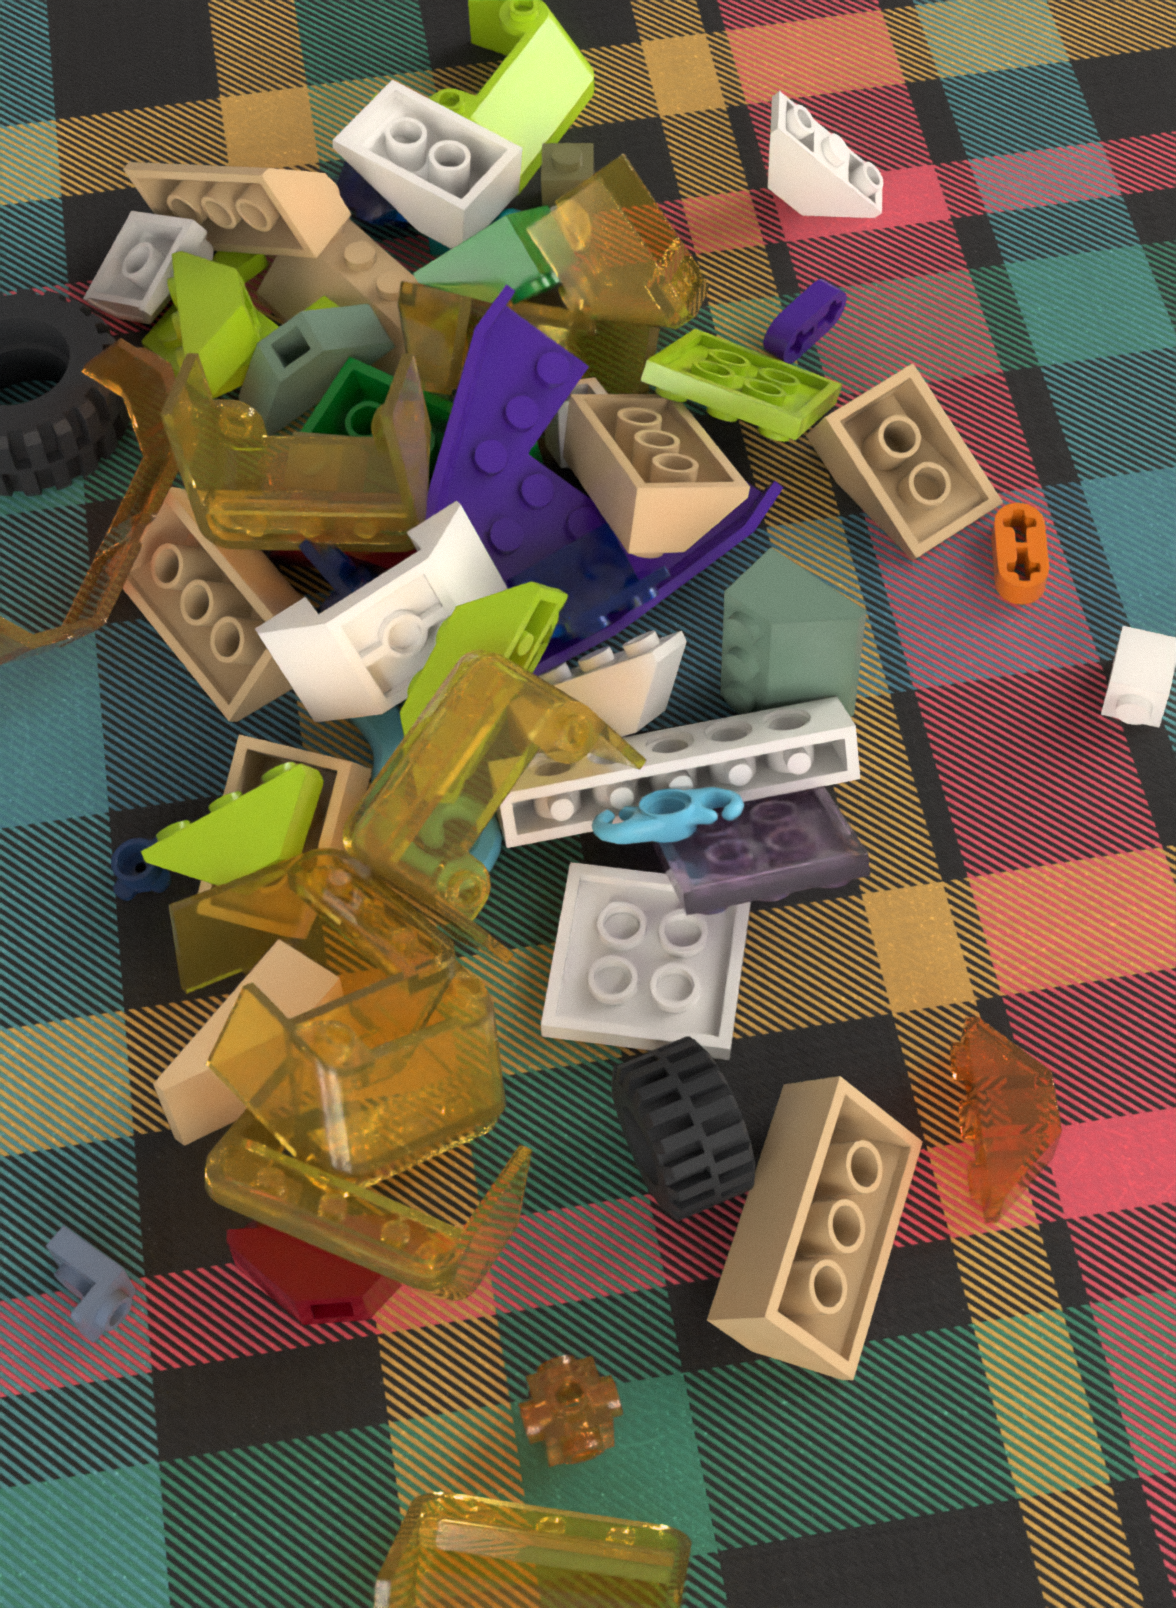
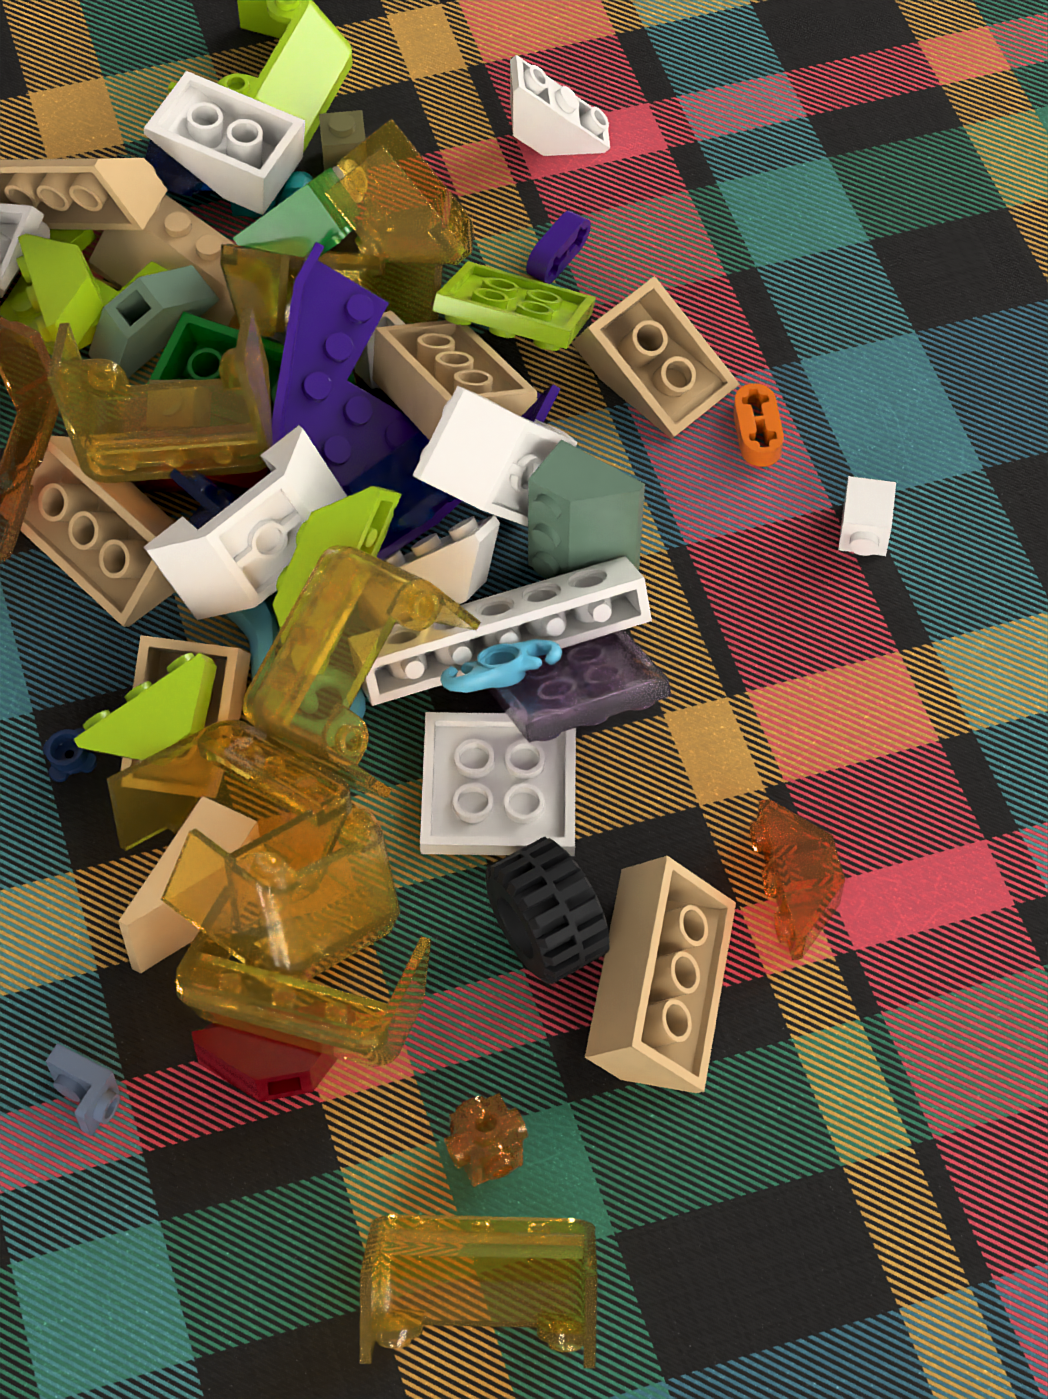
camera: 10 degrees left, 0 degrees up
none -> white slope [412,386,578,527]

